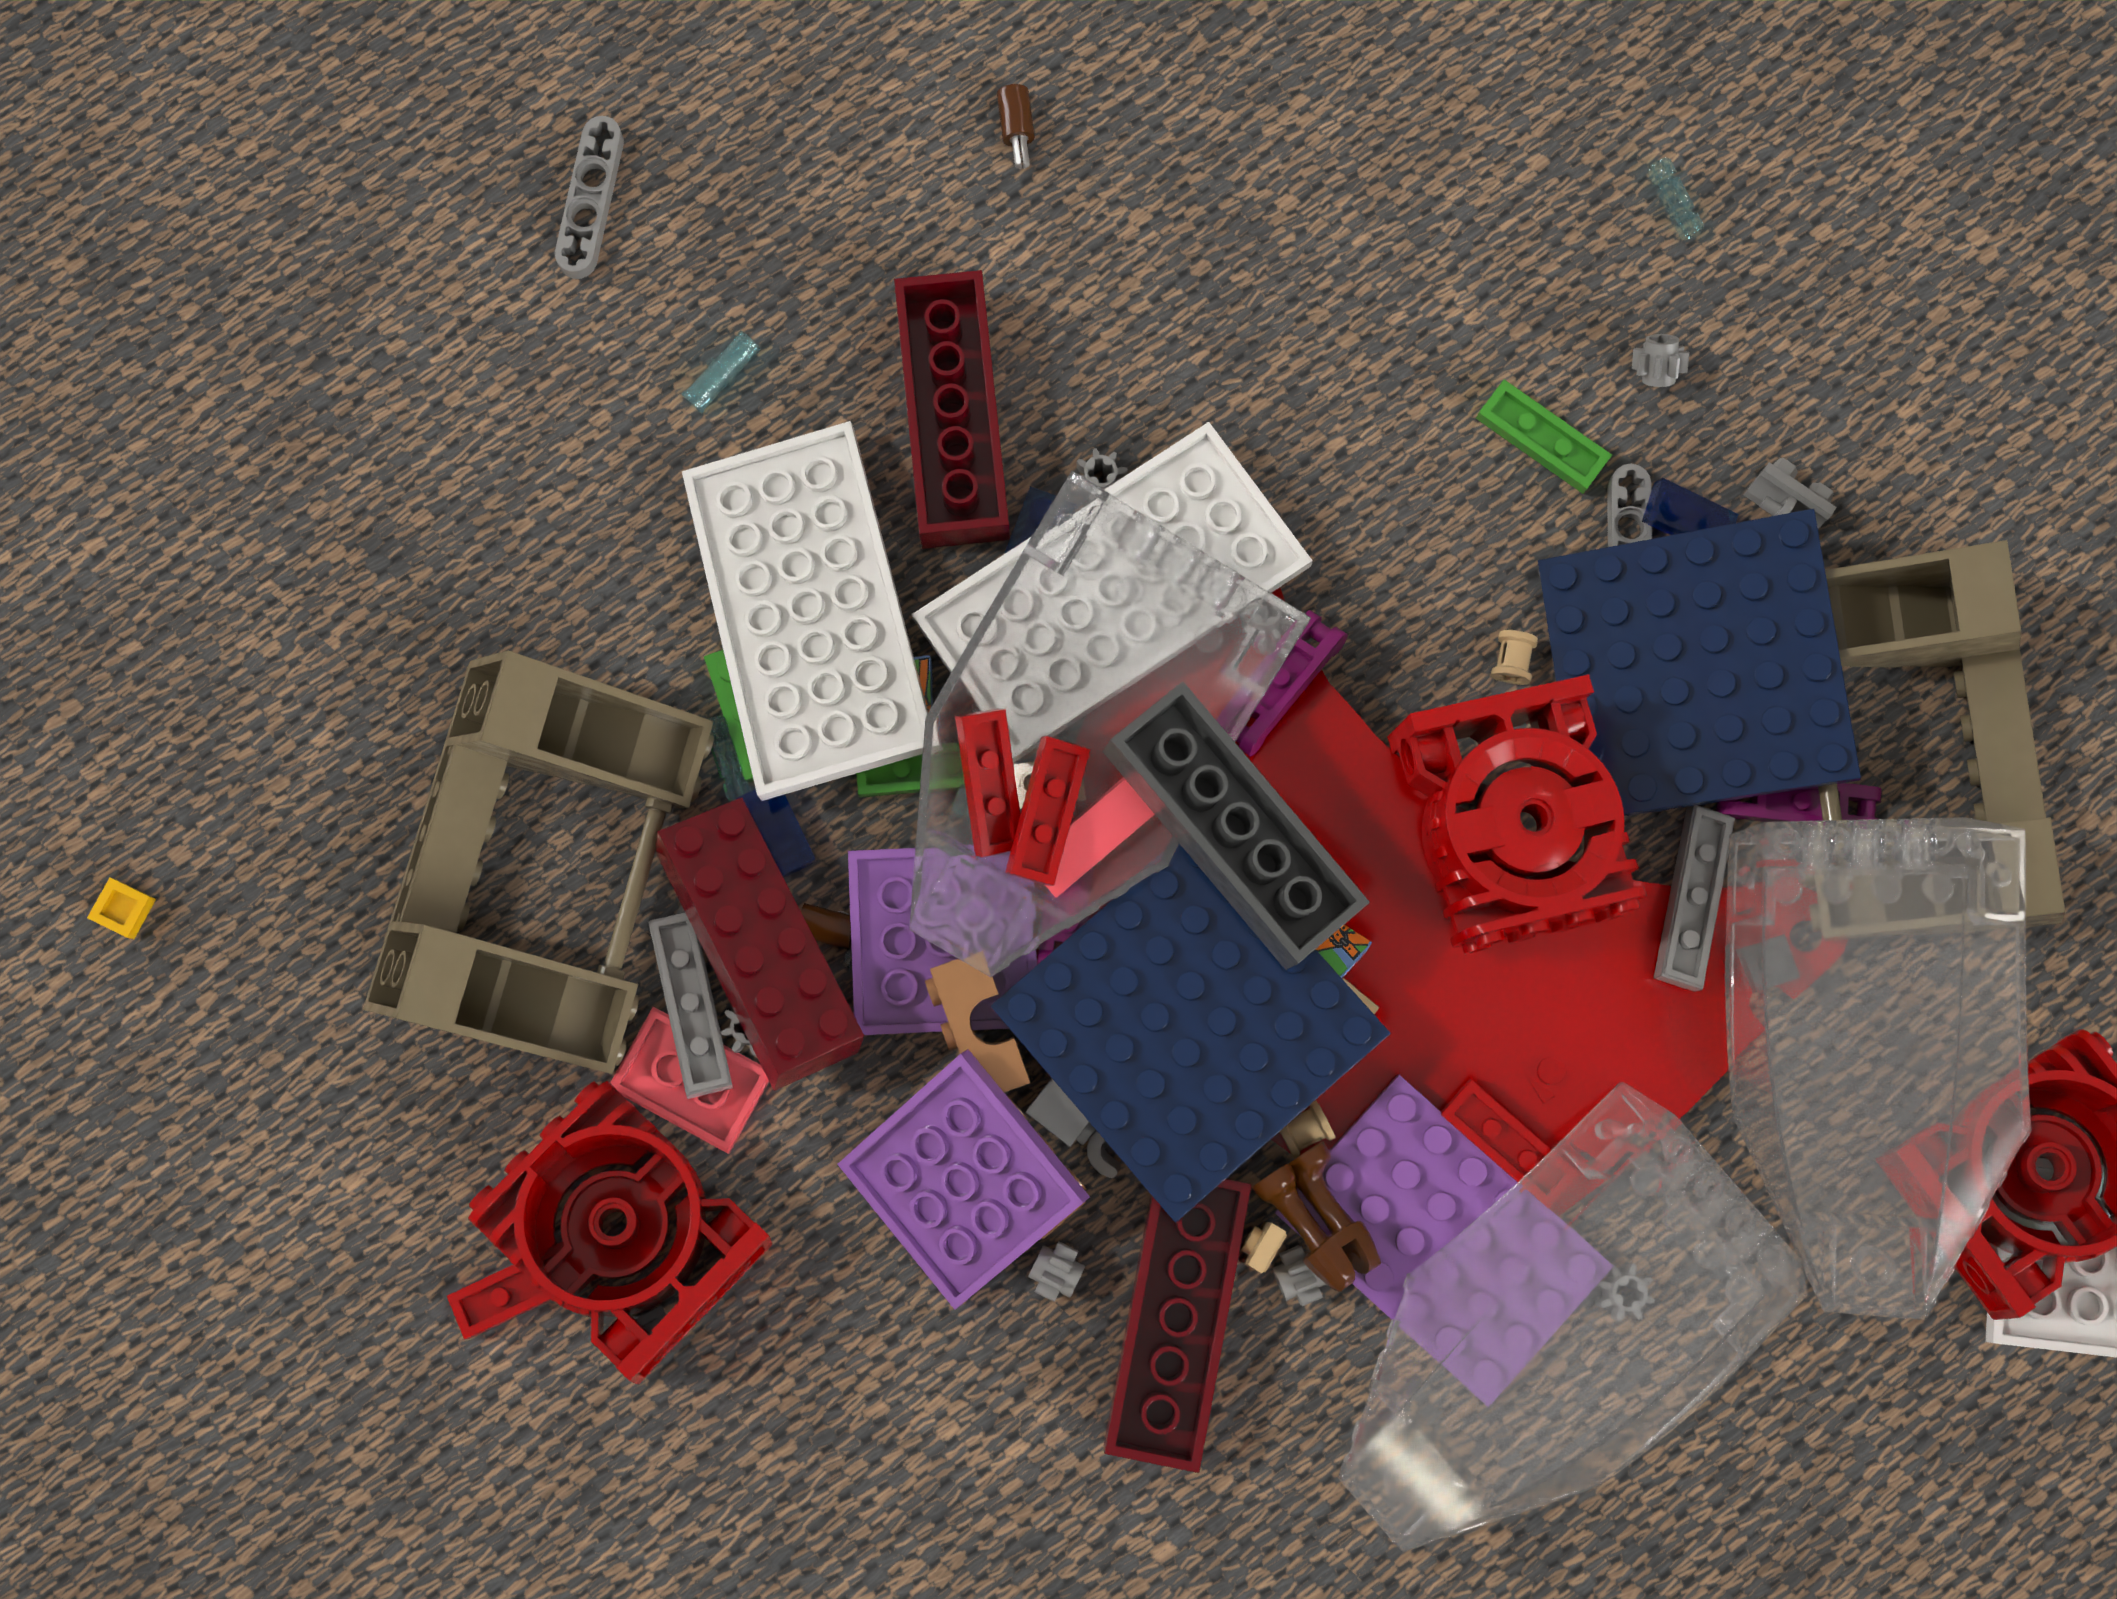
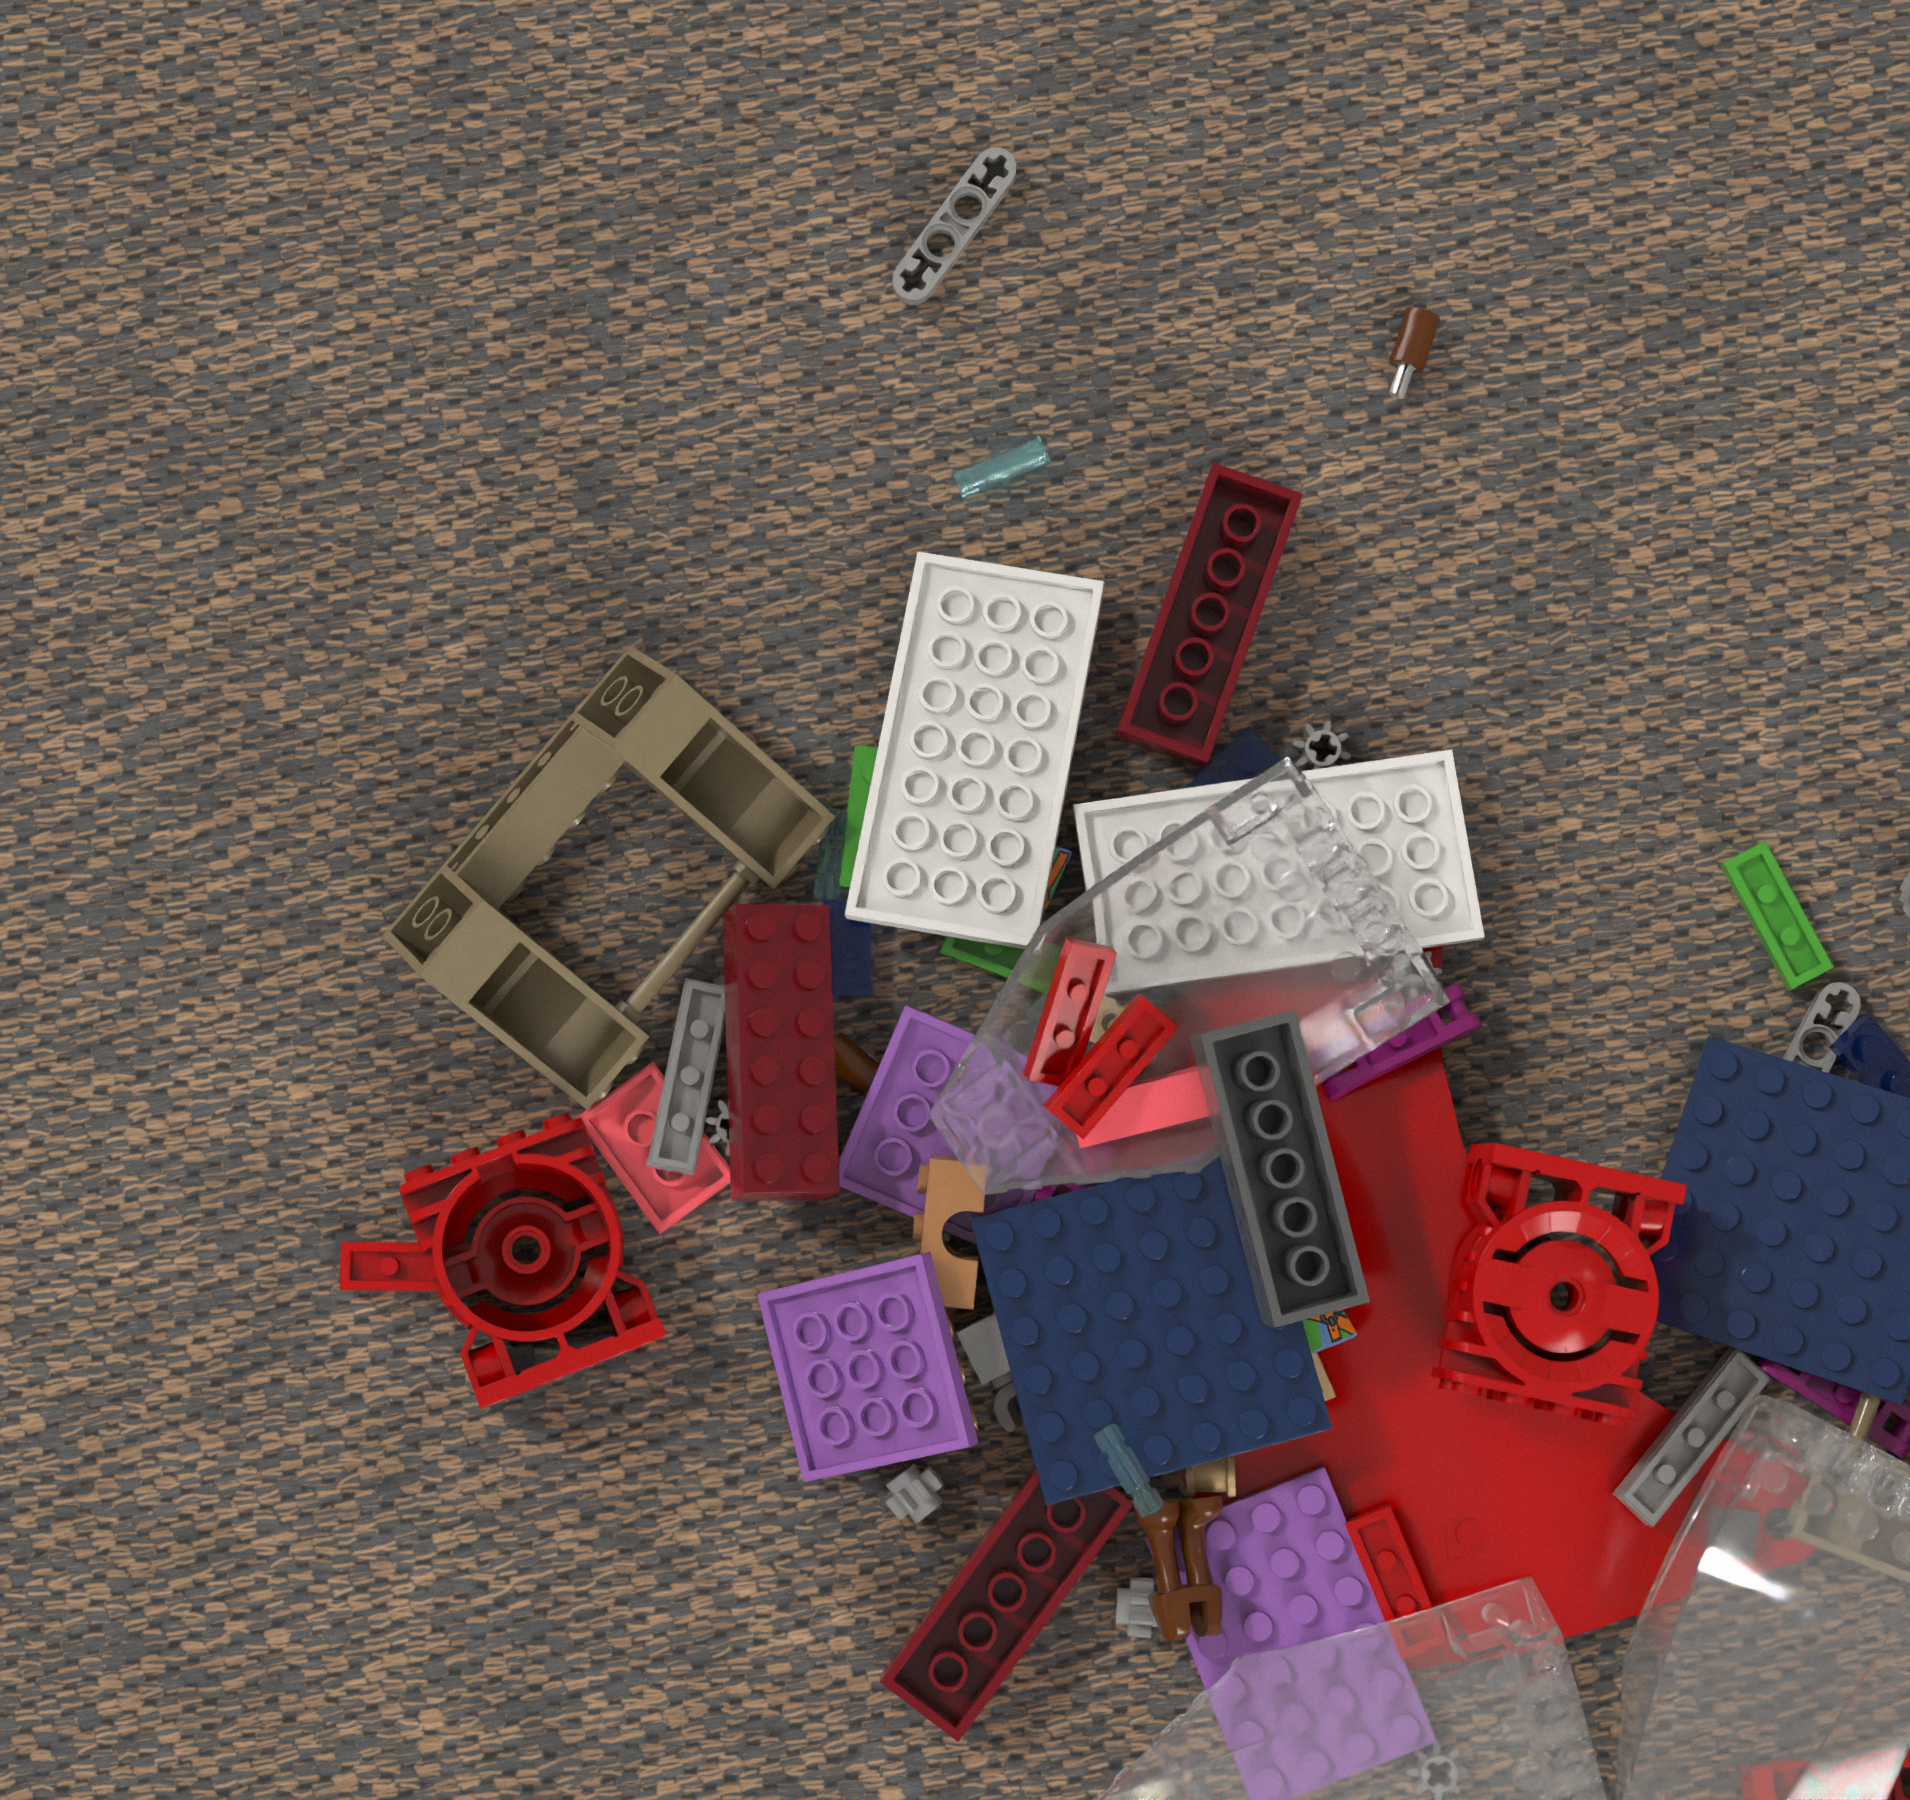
camera: 25 degrees right, 5 degrees up
yellow plate [87,877,156,940] -> none
tan plate [1240,1222,1287,1273] -> none
tan bush [1490,630,1538,685] -> none
none -> clear light blue axle [1094,1424,1163,1517]

